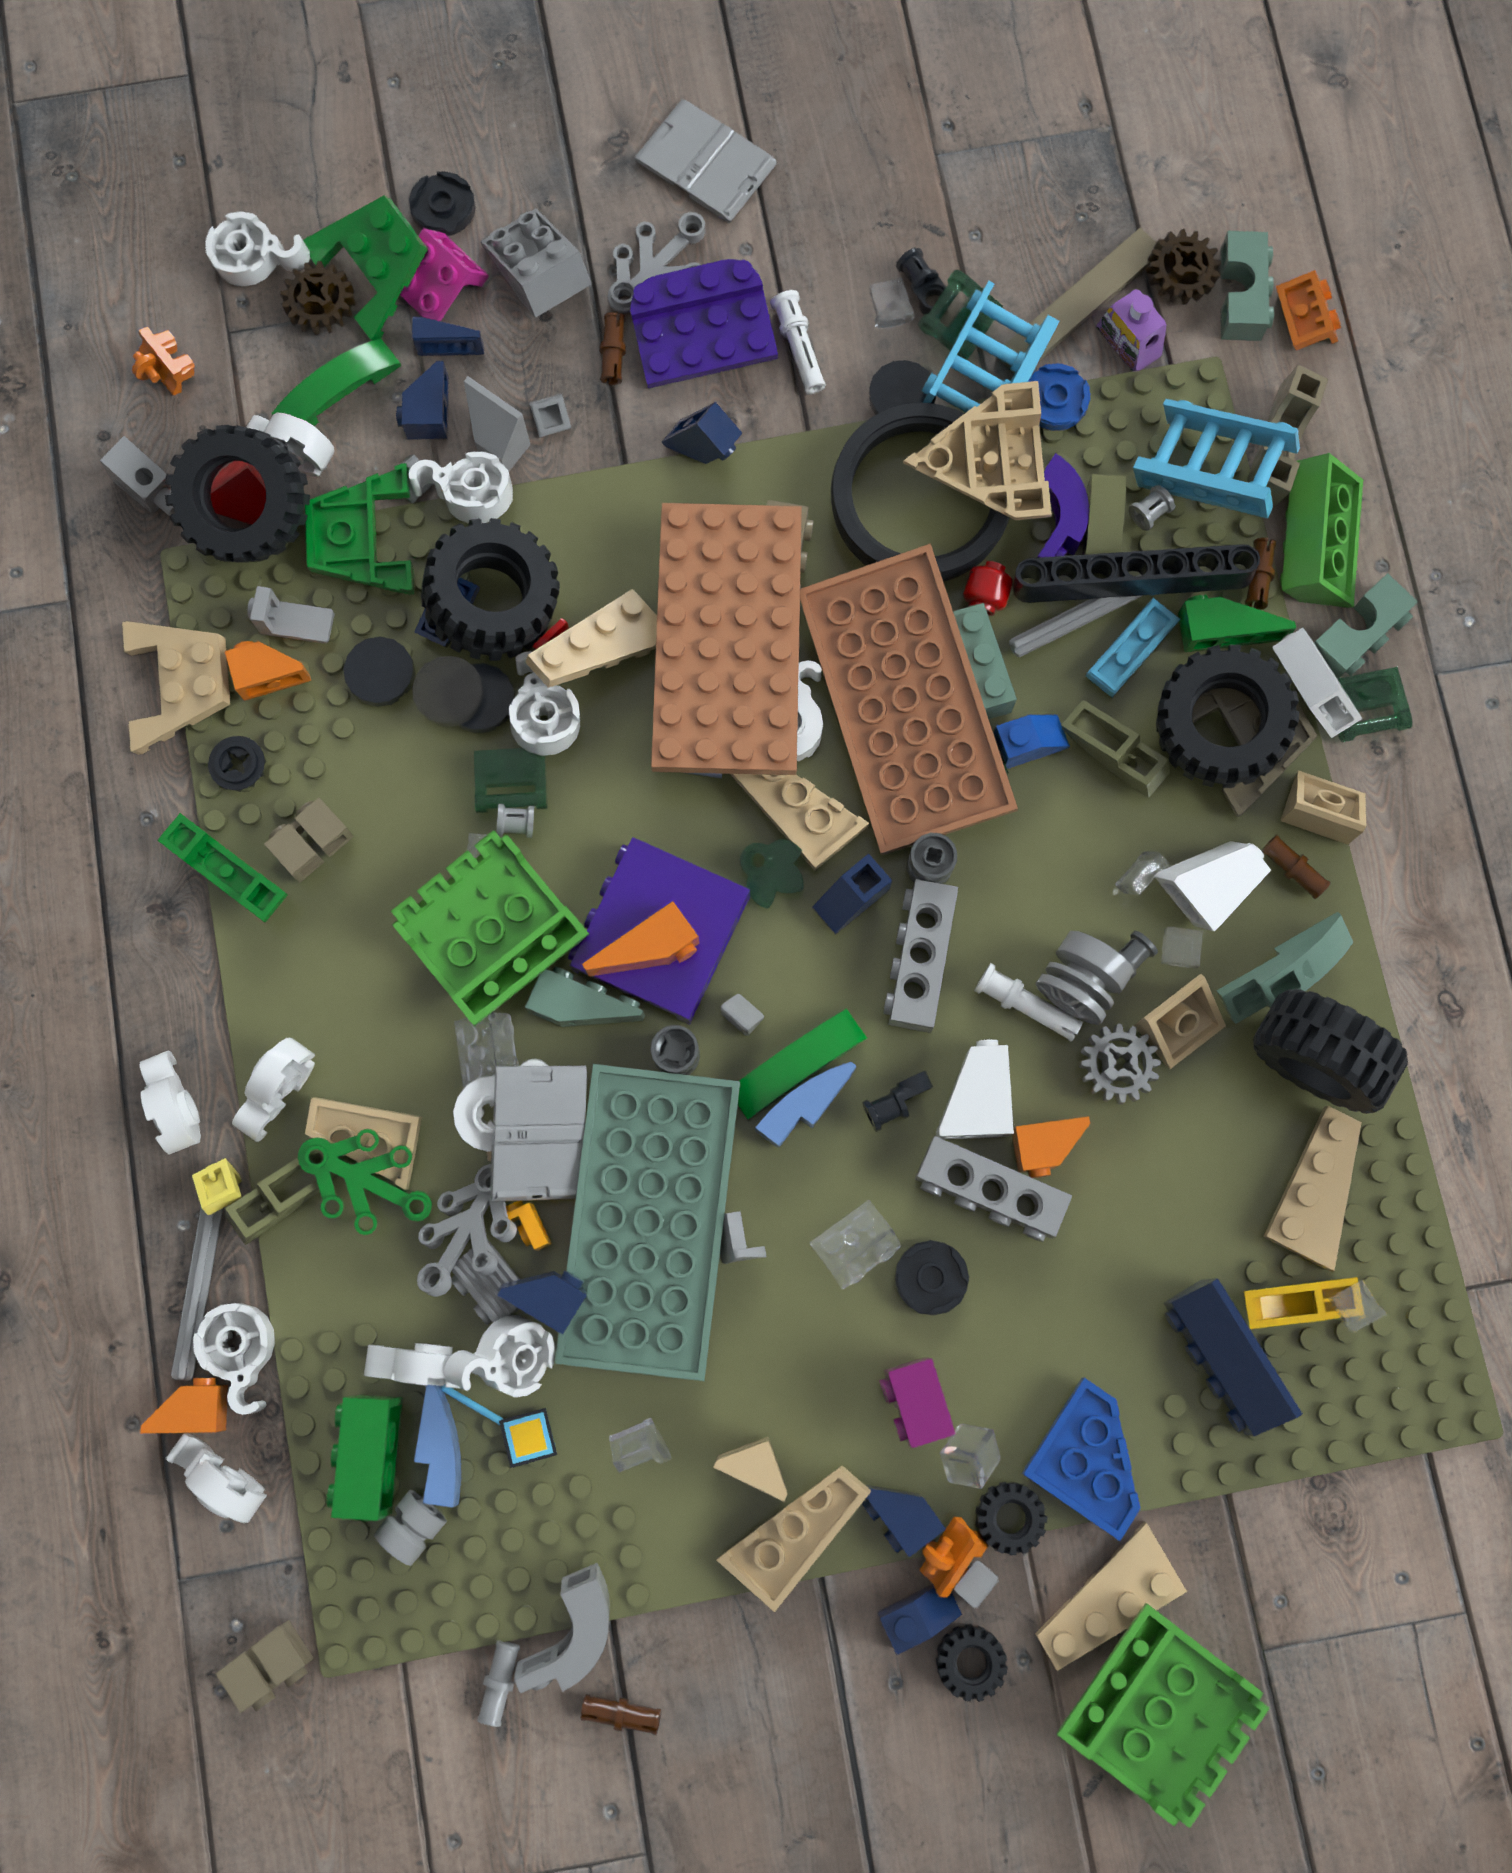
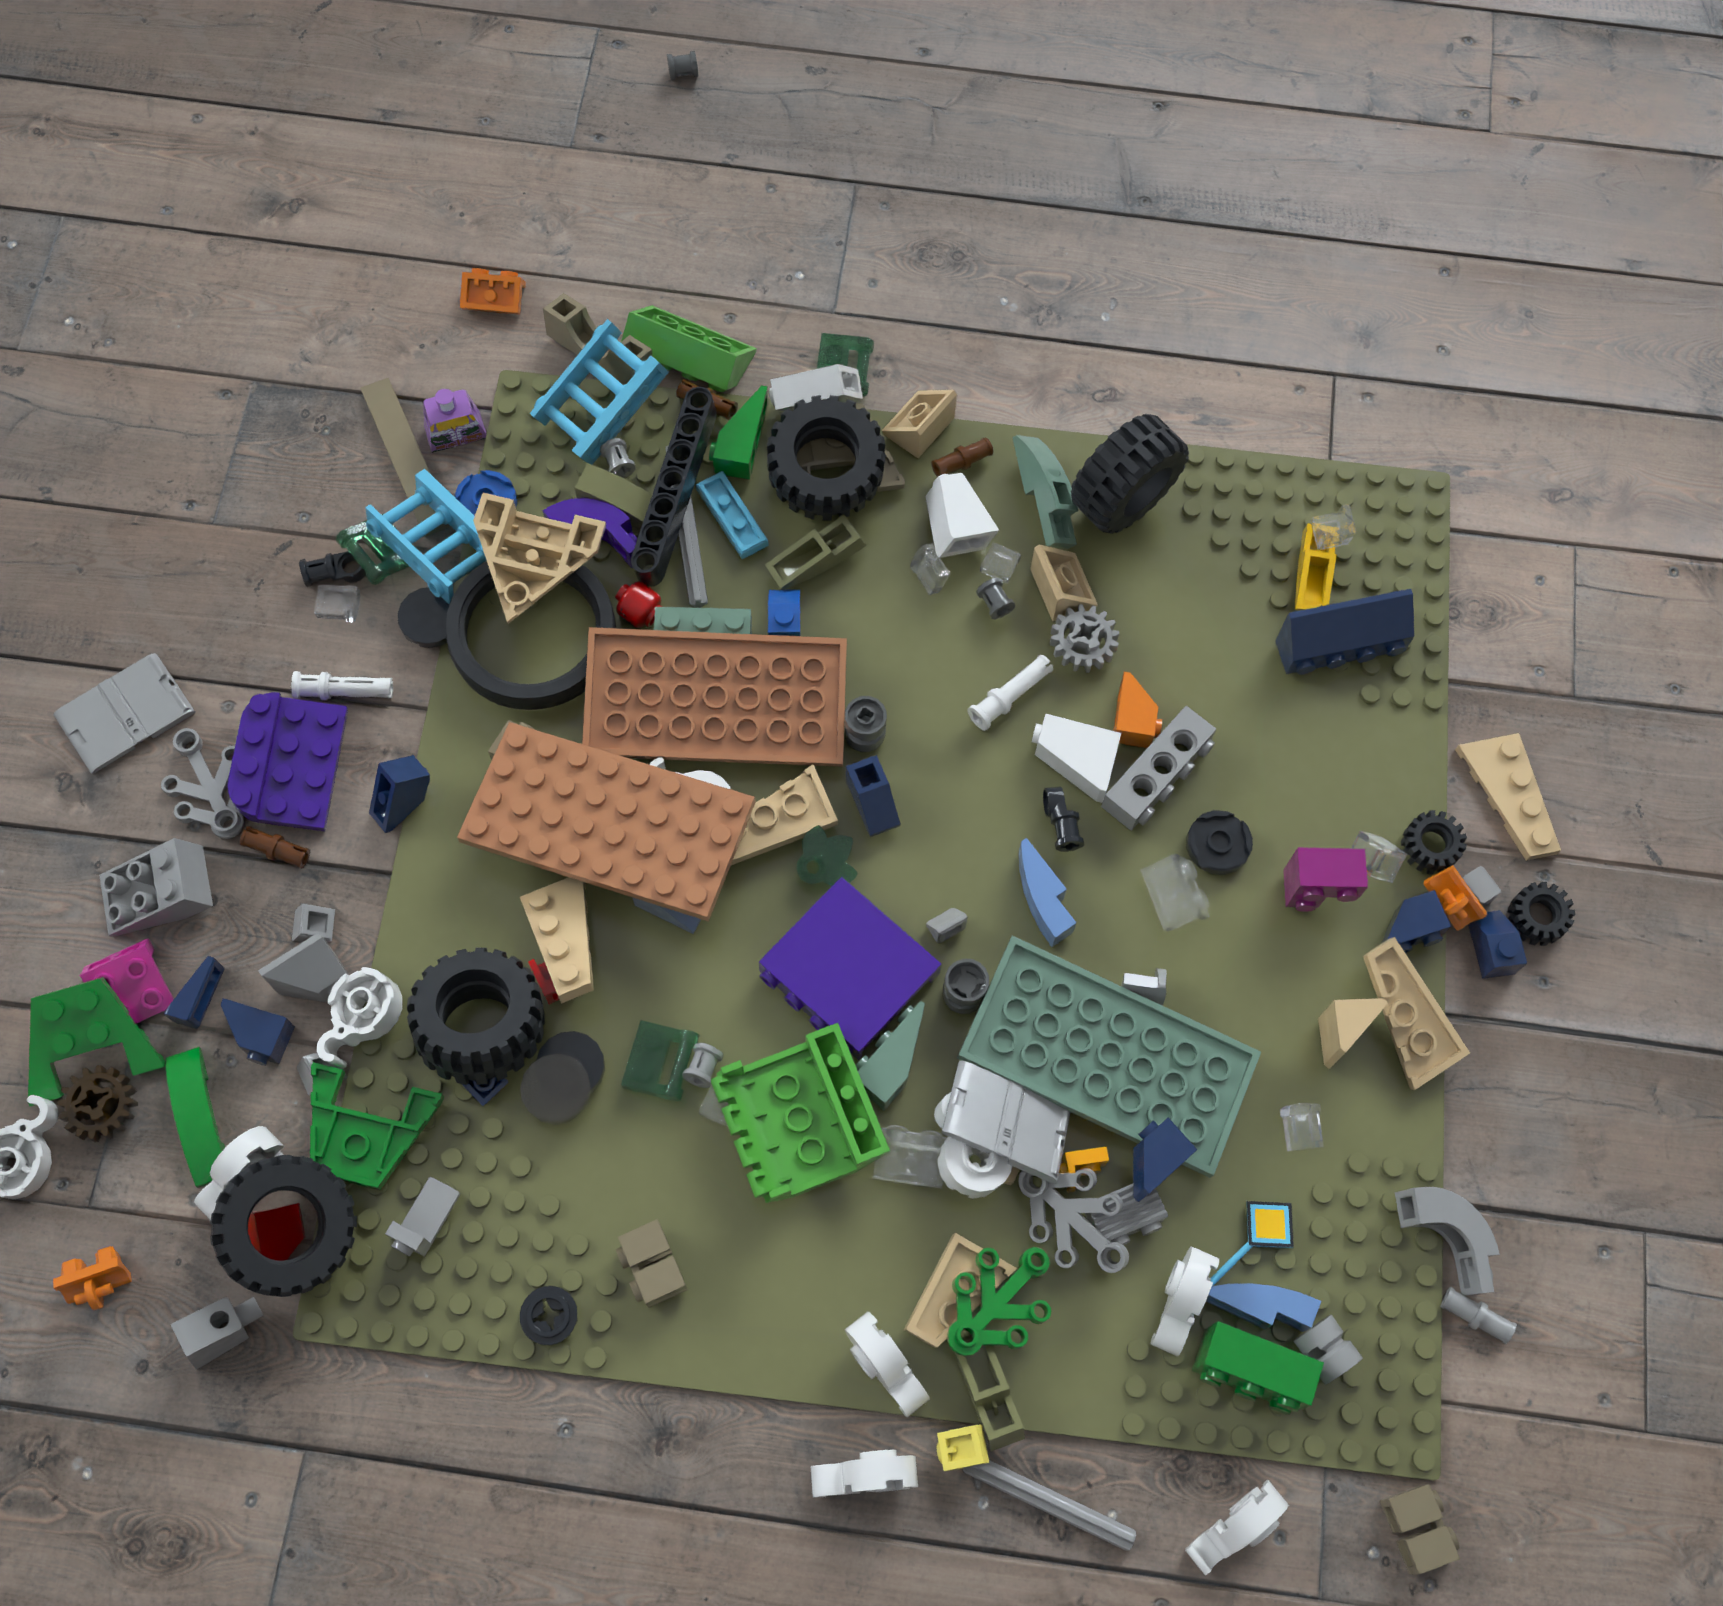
camera: 75 degrees left, 10 degrees down
tan wing [122,621,230,755] -> none
orange slope [140,1377,228,1433] -> none
green slope [157,813,288,923] -> none
white piece [193,1303,275,1415] -> none
orange slope [225,641,311,701] -> none
black tile [343,636,415,707] -> none
black tile [409,171,476,236] -> none
white piece [444,1315,555,1397] -> none
white piece [509,652,580,756] -> none
reddish brown pin [581,1694,662,1735] -> none
orange slope [582,901,699,976] -> none
green slope [738,1009,867,1120] -> none
light grey brick [883,879,958,1033] -> none
blue plate [1022,1377,1141,1541] -> none
light grey wheel [1035,931,1134,1025] -> none
bright green slope [1056,1603,1270,1828] -> none
dark brown gear [1146,229,1222,305] -> none
sand green arch [1220,231,1274,341] -> none
tan wing [1263,1106,1362,1272] -> none
sand green arch [1314,573,1418,679] -> none

